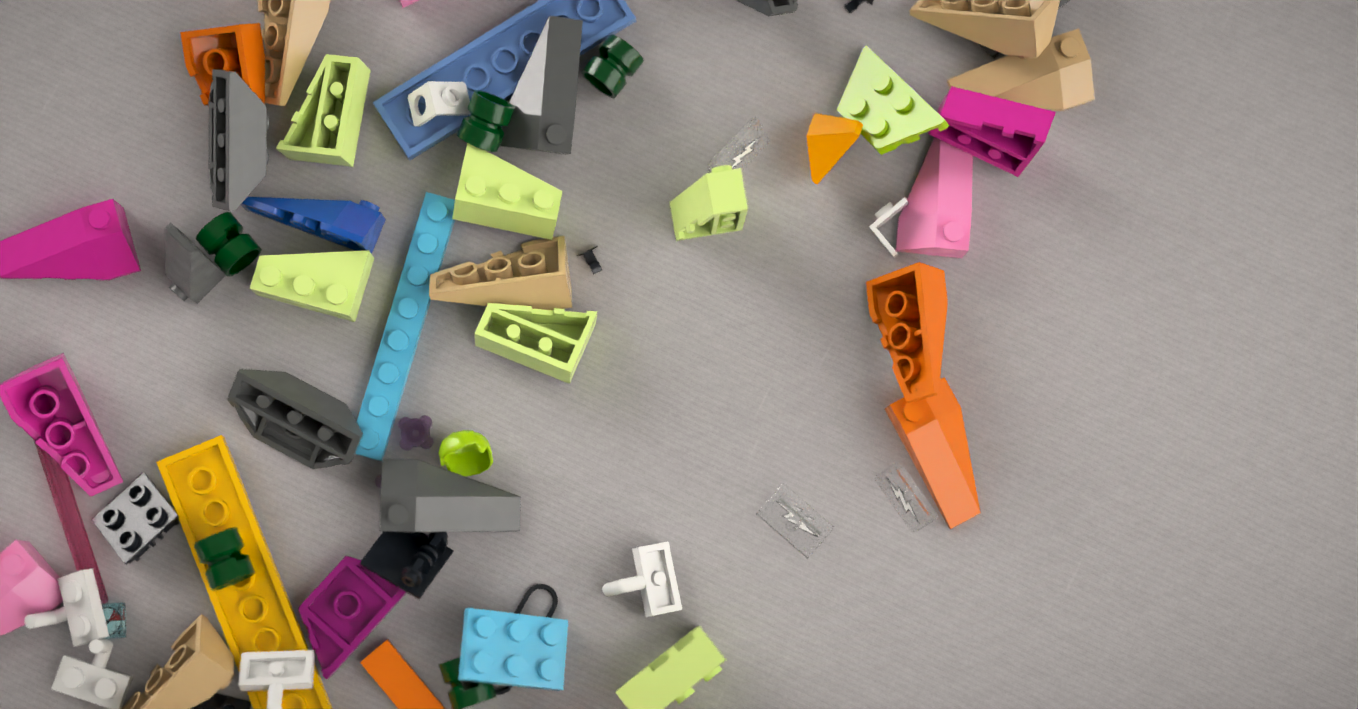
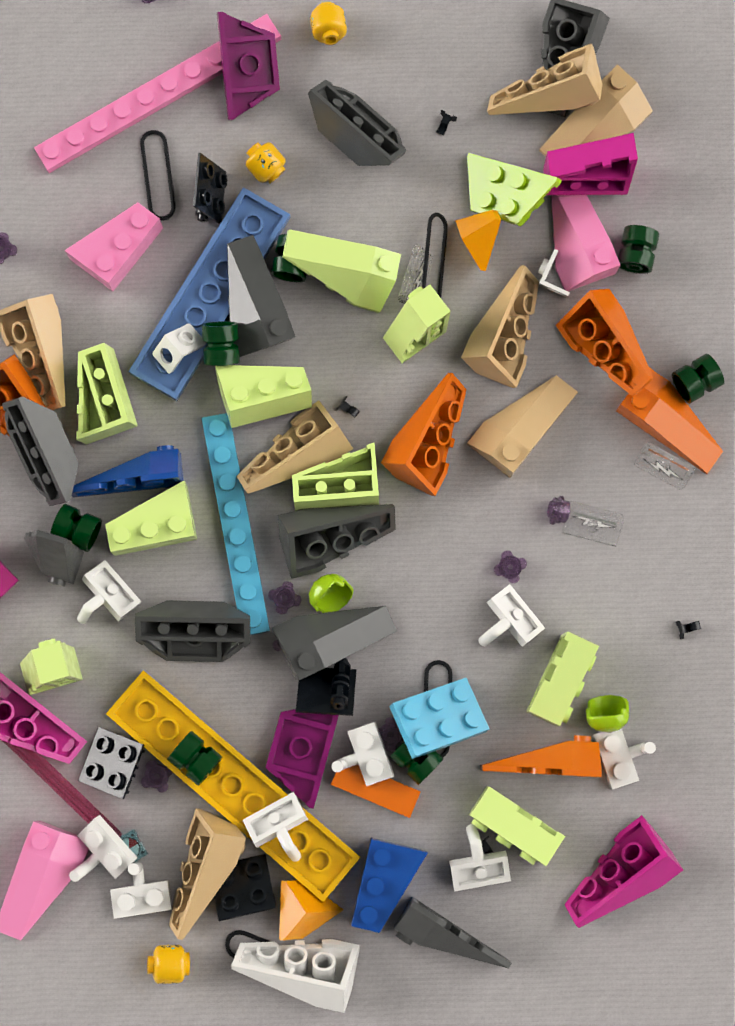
camera: 20 degrees left, 0 degrees up
none -> yellowish green wedge [20,639,83,695]
none -> white plate [77,560,141,624]
none -> clear purple plate [141,760,173,793]
none -> dark grey wedge [278,504,396,579]
none -> yellowish green wedge [282,229,401,313]
none -> white plate [332,721,395,786]
none -> clear purple plate [378,717,404,752]
none -> orange wedge [381,373,467,496]
none -> black piece [422,212,448,298]
none -> tan wedge [461,265,539,388]
none -> tan wedge [467,375,578,478]
none -> clear purple plate [494,550,527,583]
none -> clear purple plate [547,496,570,525]
none -> dark green wheel [618,225,659,274]
none -> dark green wheel [672,354,724,404]
none -> black piece [676,621,701,640]

